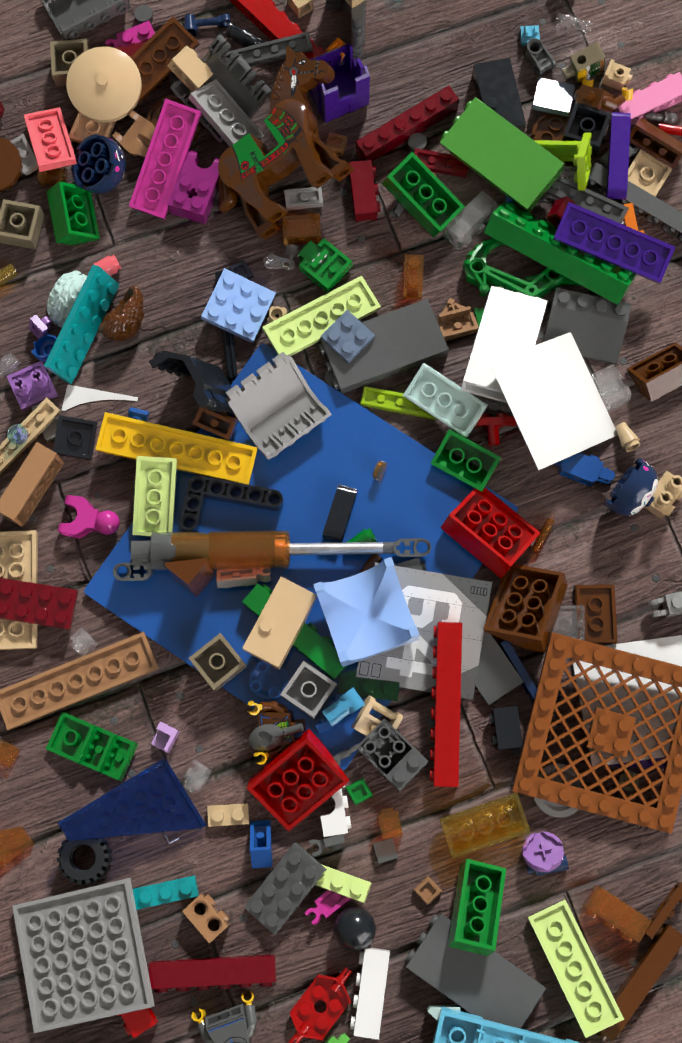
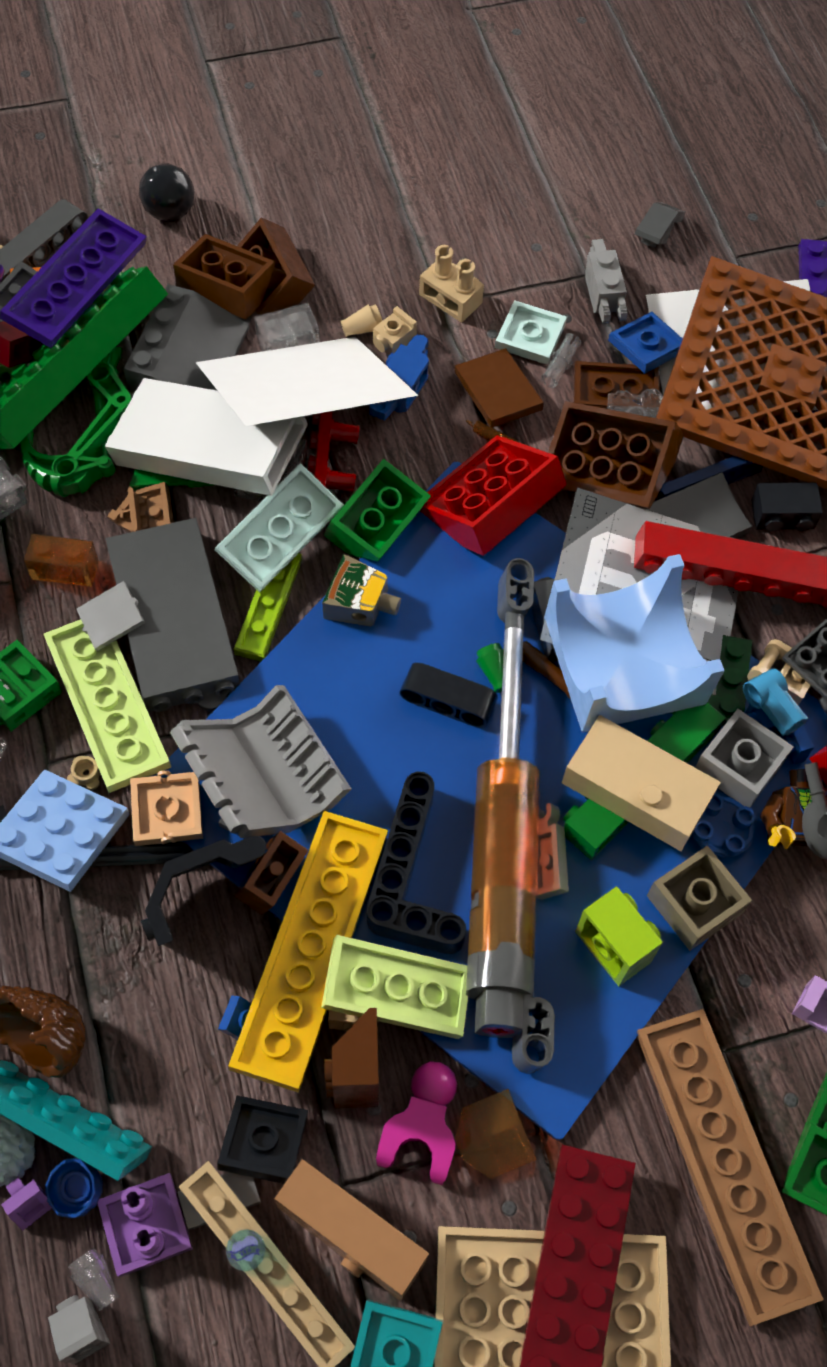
camera: 90 degrees left, 15 degrees down
white sticker [61,385,138,411] -> none
clear brick [70,627,99,656] -> none
reddish brown slope [165,558,215,597] -> none
sand blue plate [320,310,375,364] -> none
tile [373,460,388,481] -> none
dark blue cylinder [604,457,658,516] -> none
none -> light grey piece [77,581,145,651]
none -> light nougat plate [130,771,203,846]
none -> reddish brown slope [173,234,275,320]
none -> torso [322,554,401,626]
none -> reddish brown slope [325,1008,379,1109]
none -> tan brick [373,306,417,356]
none -> reddish brown tile [455,348,544,428]
none -> clear orange slope [455,1089,537,1179]
none -> light aqua plate [495,300,567,365]
none -> clear pin [541,333,581,388]
none -> lime brick [575,886,663,986]
none -> blue tile [608,312,683,374]

